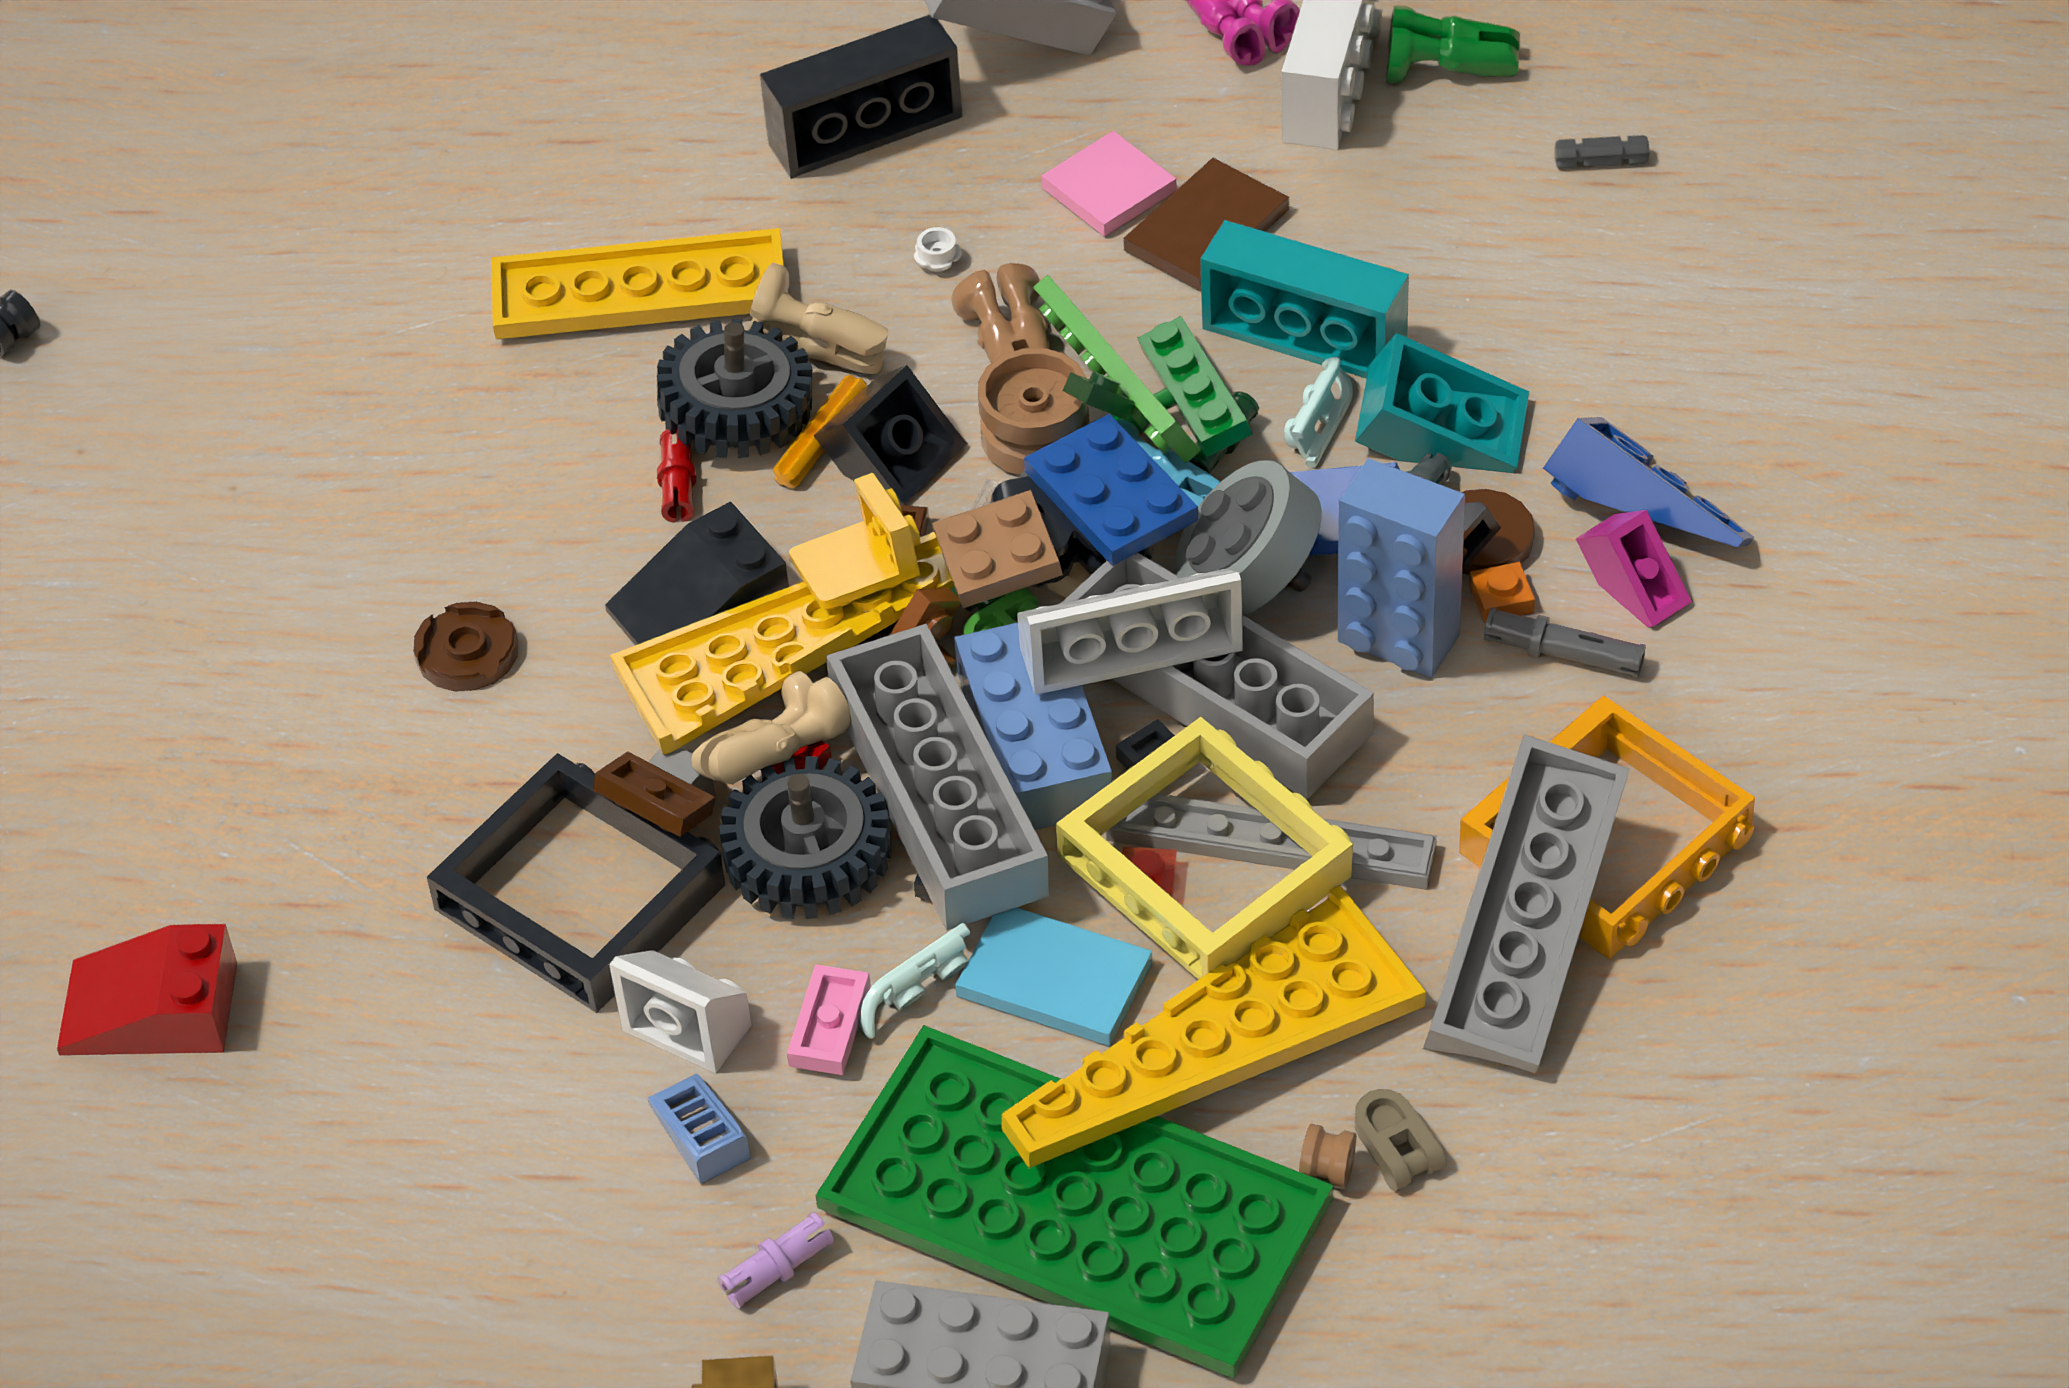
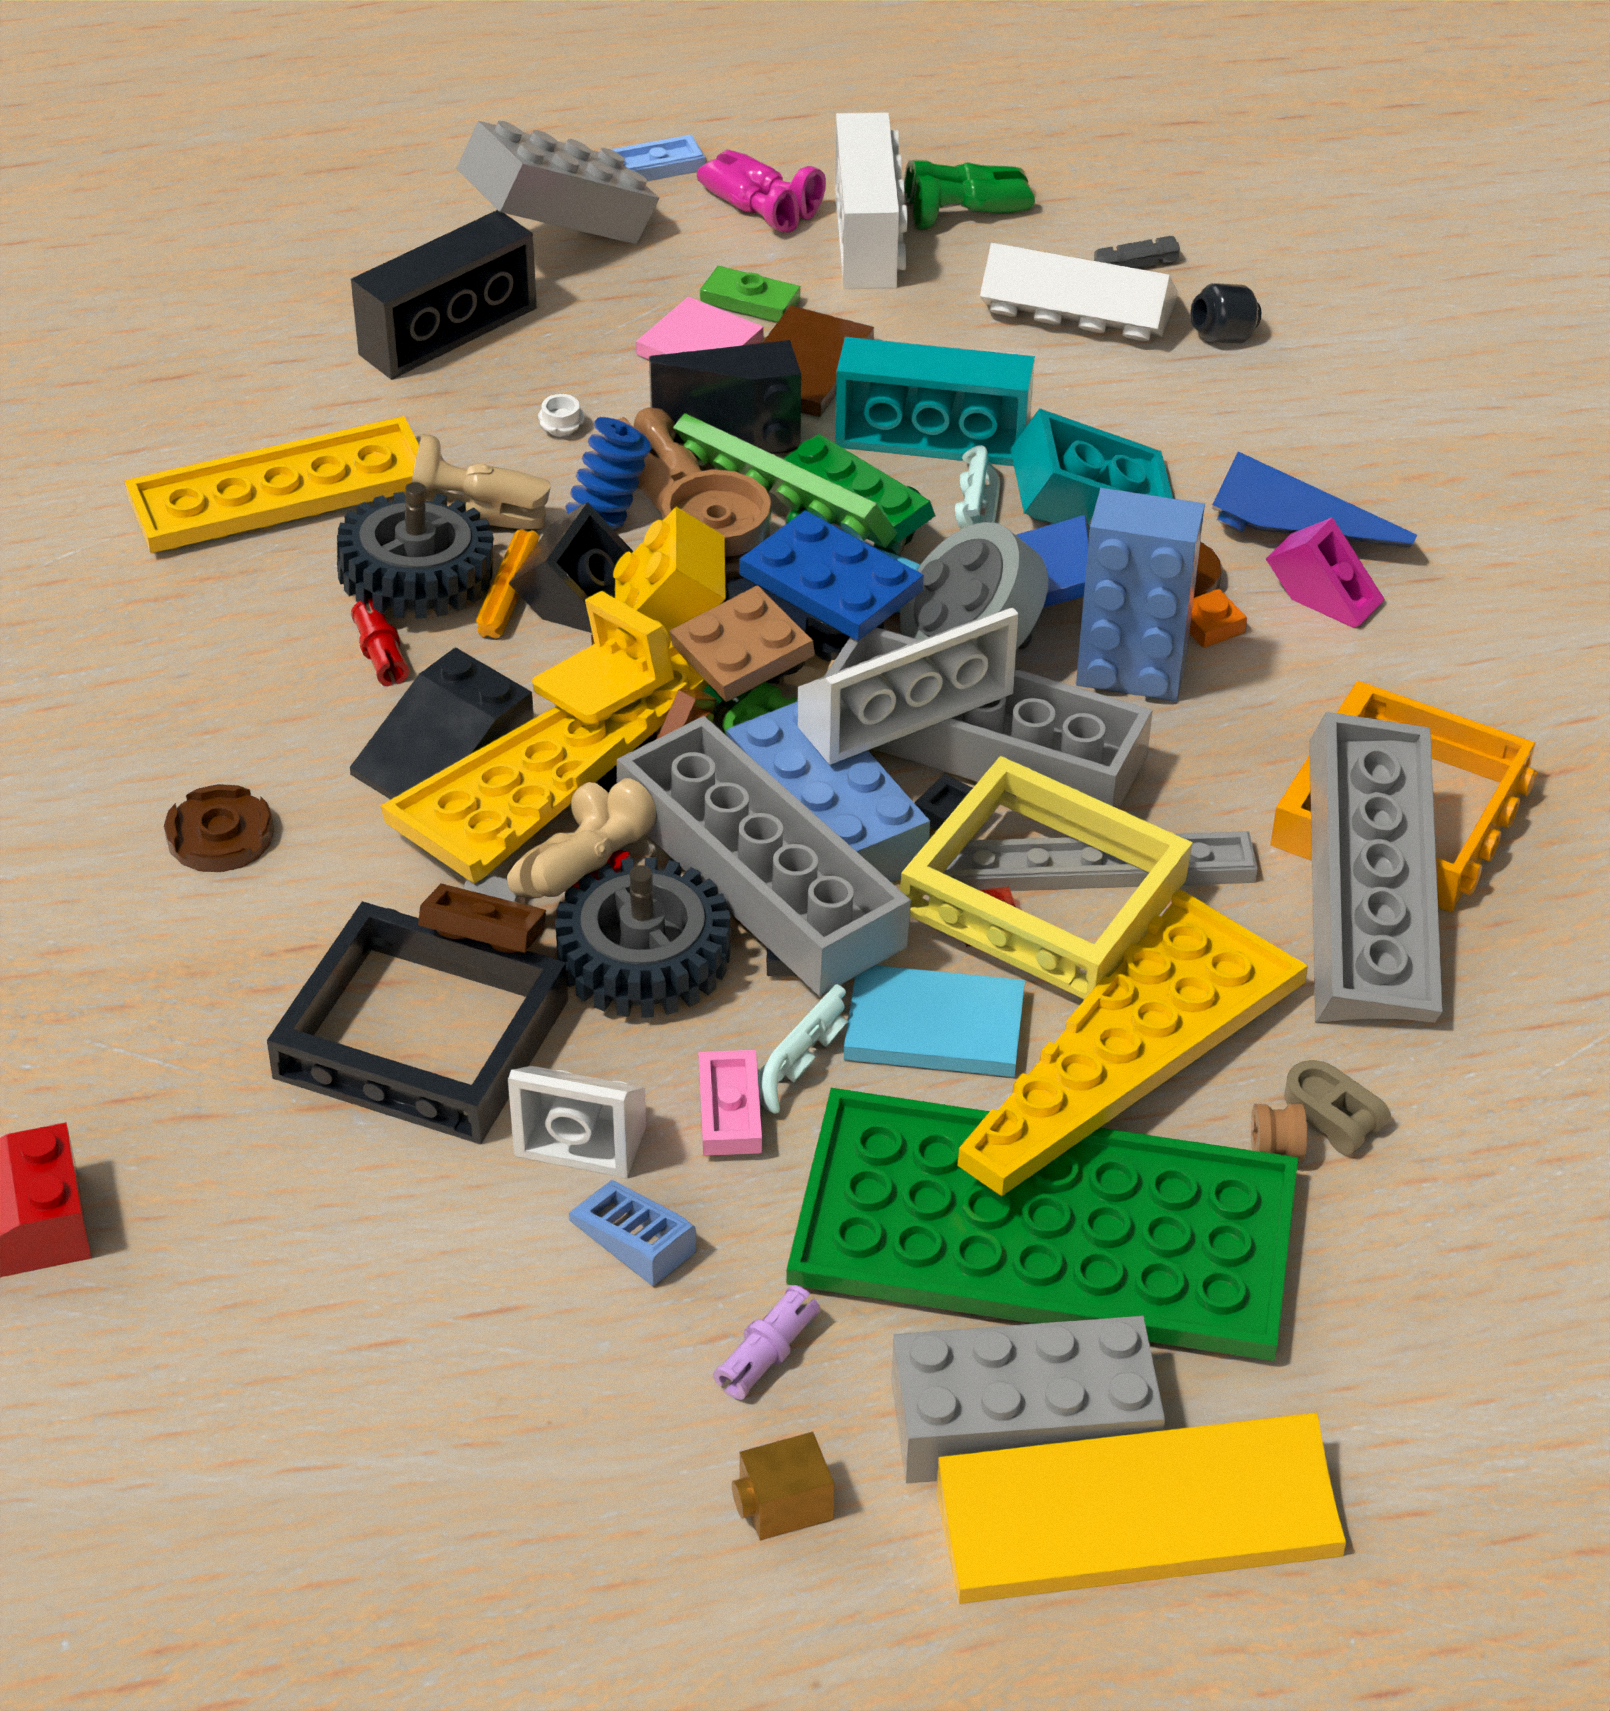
camera: 20 degrees left, 5 degrees down
dark green plate [1062,371,1134,420] -> none
dark grey pin [1484,607,1646,678] -> none
none -> blue piece [565,417,651,529]
none -> yellow brick [613,506,726,641]
none -> black slope [649,340,801,454]
none -> bright green plate [700,266,801,322]
none -> white slope [980,243,1178,341]
none -> black head [1190,283,1262,344]

